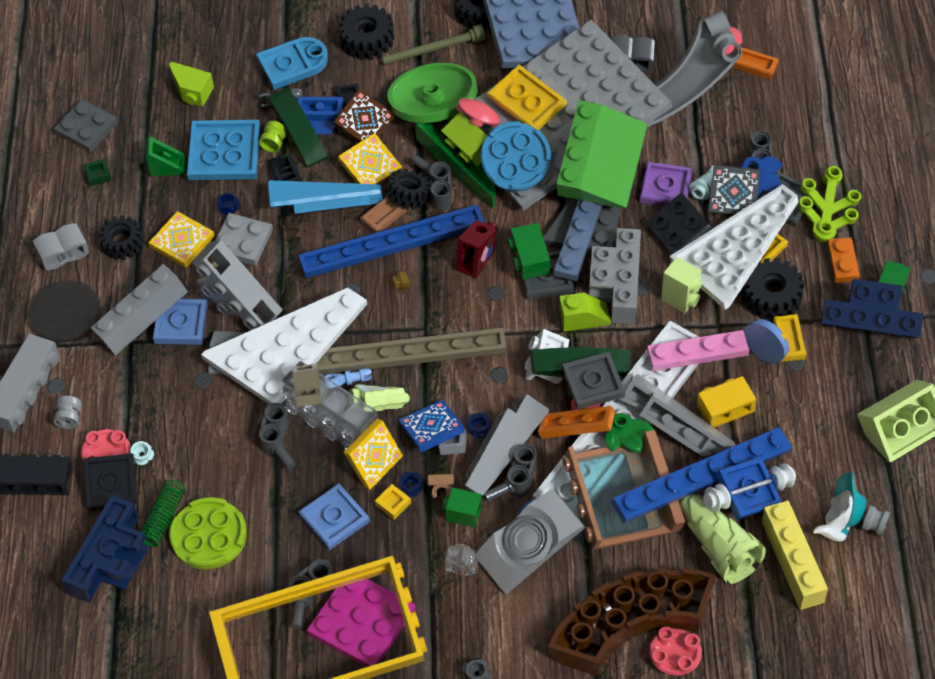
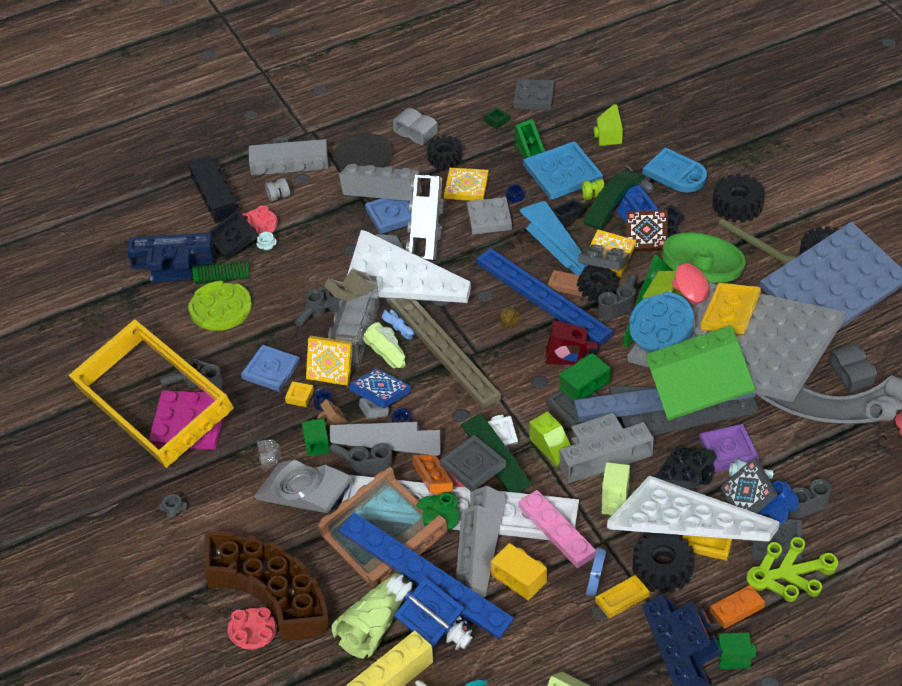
camera: 65 degrees right, 10 degrees down
none -> dark grey plate [578,244,629,270]

